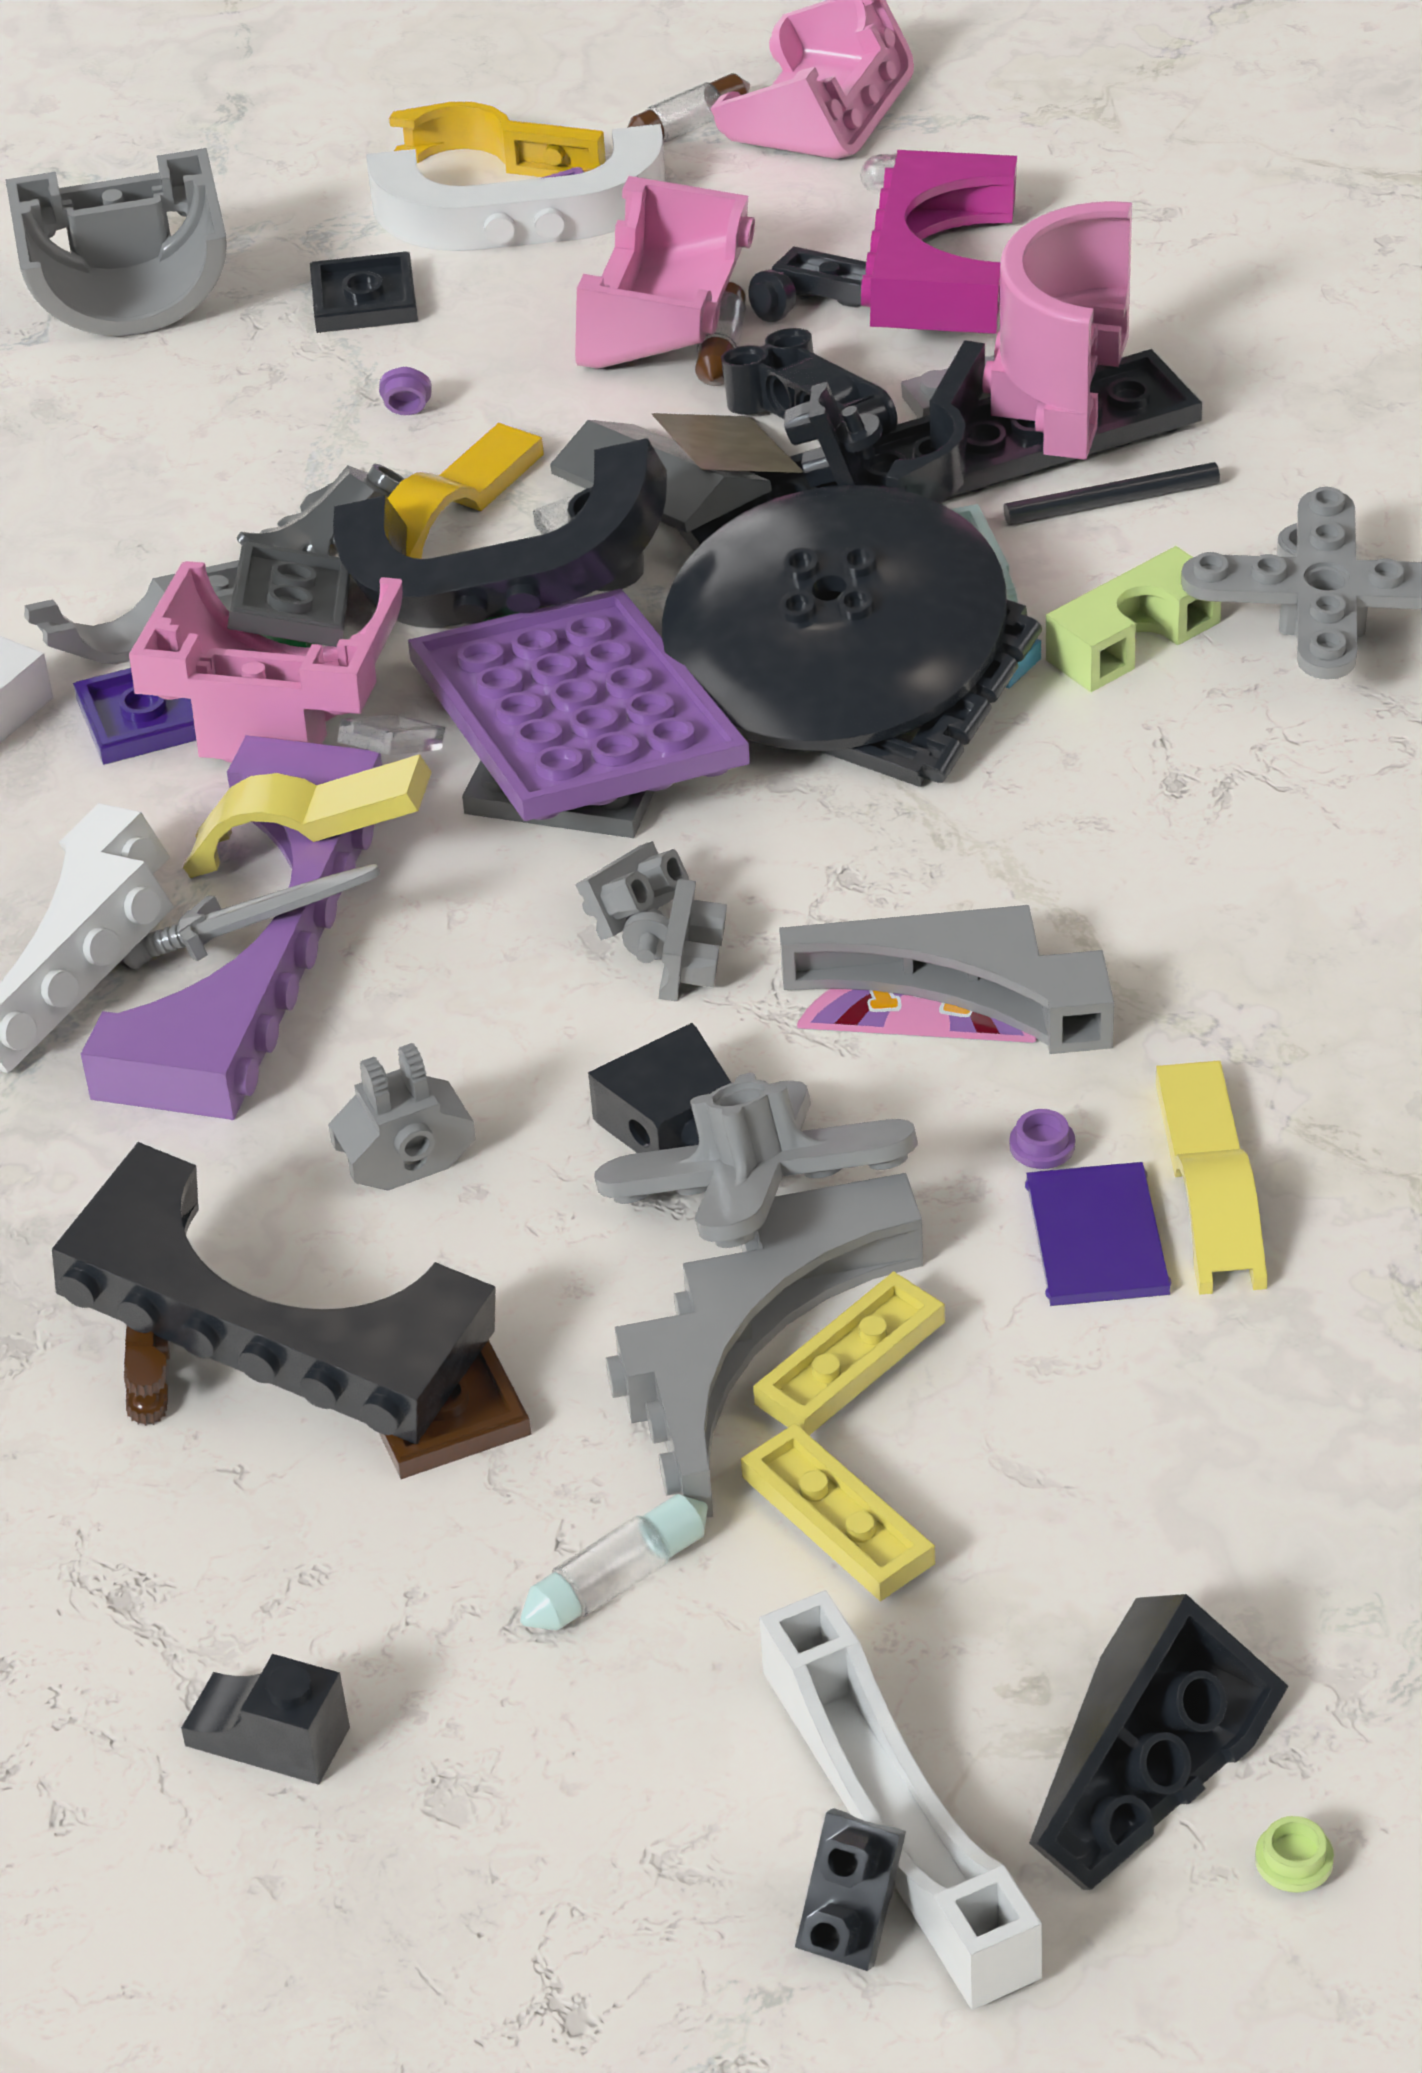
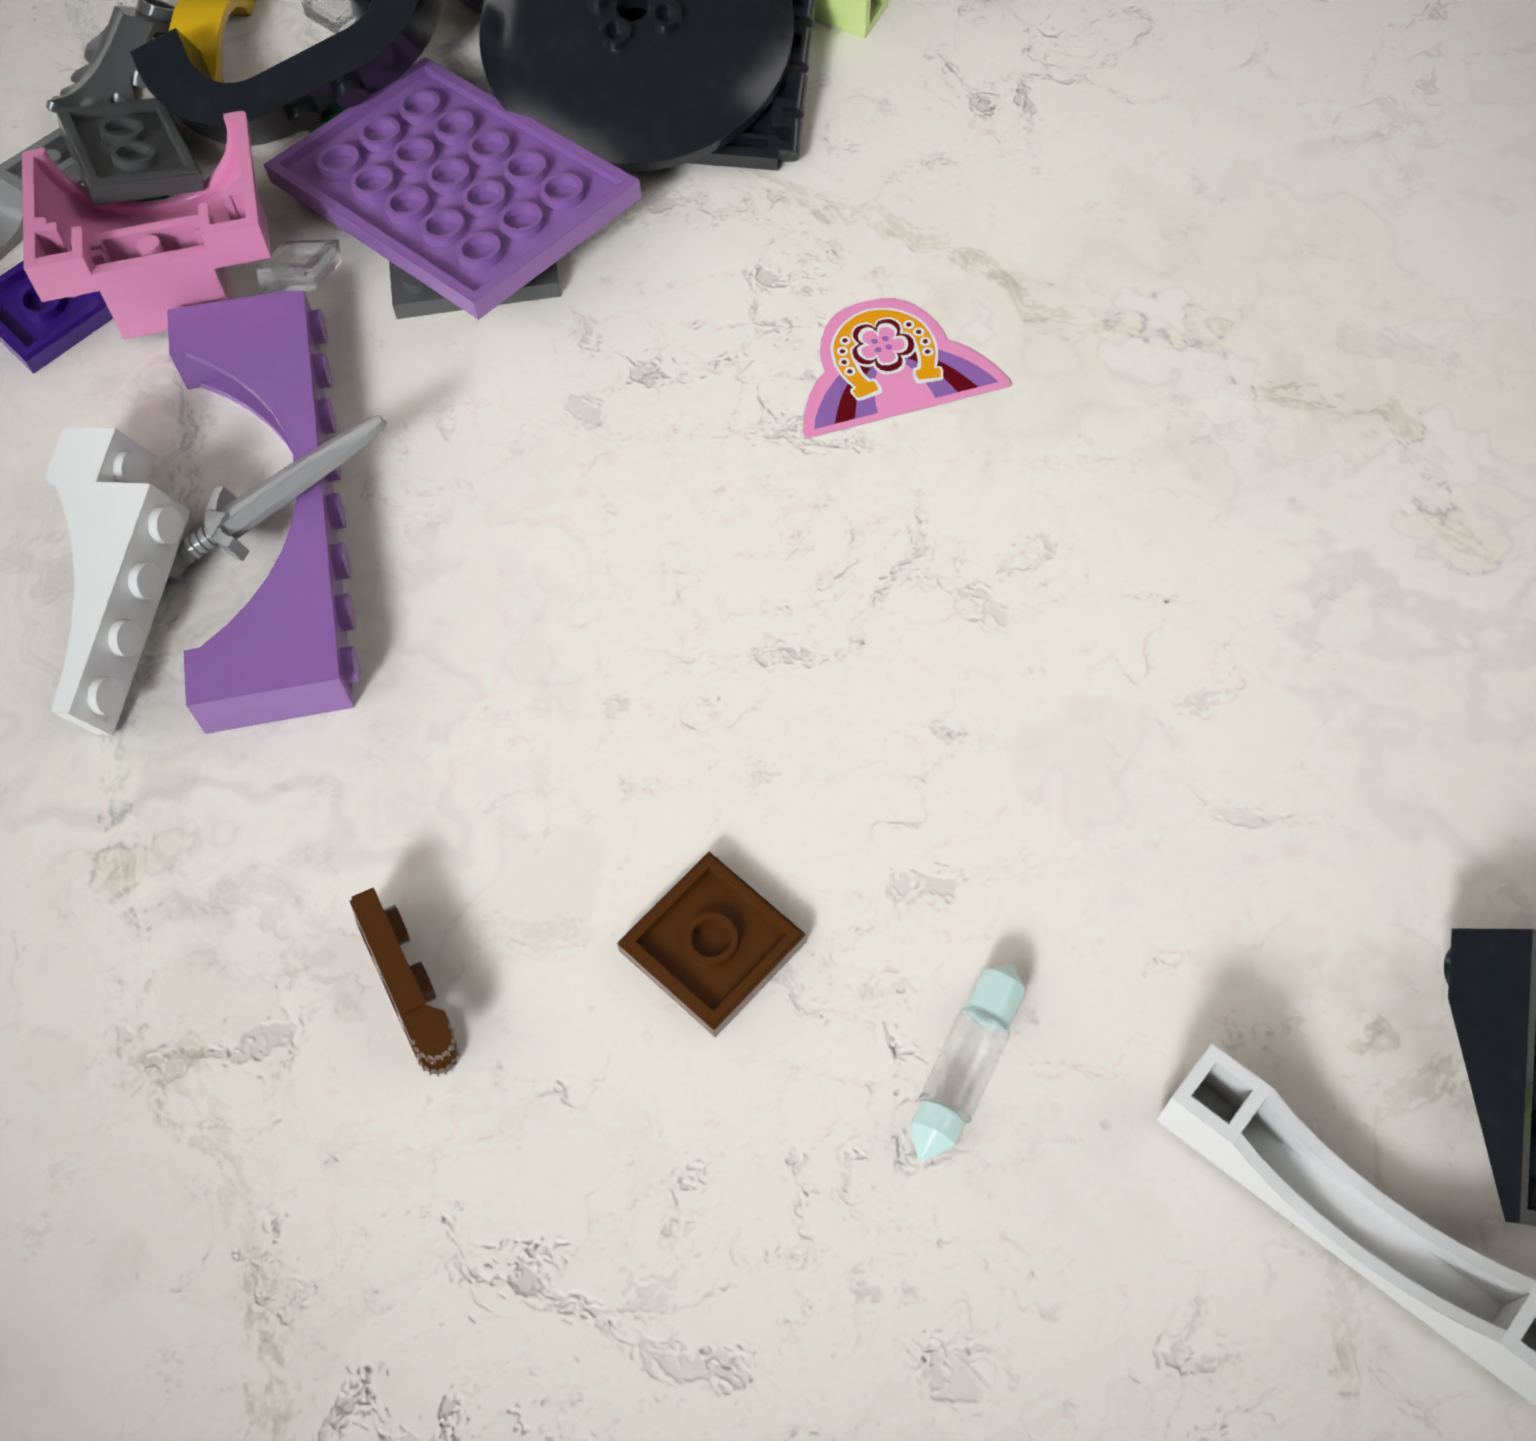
camera: 25 degrees left, 20 degrees up
black arch [52,1142,496,1445] -> none
black arch [181,1653,350,1785] -> none
light yellow piece [183,754,432,878] -> none
light grey hinge [328,1043,476,1191] -> none
light grey hips [575,841,689,940] -> none
black torso [588,1023,732,1153] -> none
light grey piece [594,1073,918,1248] -> none
light grey arch [605,1173,923,1518] -> none
light grey hips [622,879,727,1001] -> none
light yellow plate [741,1423,935,1602] -> none
light yellow plate [753,1271,945,1436] -> none
light grey arch [779,905,1114,1054] -> none
black hips [795,1808,906,1971] -> none
medium lavender plate [1009,1109,1075,1169] -> none
dark purple piece [1025,1162,1172,1306] -> none
light yellow piece [1156,1060,1267,1295] -> none

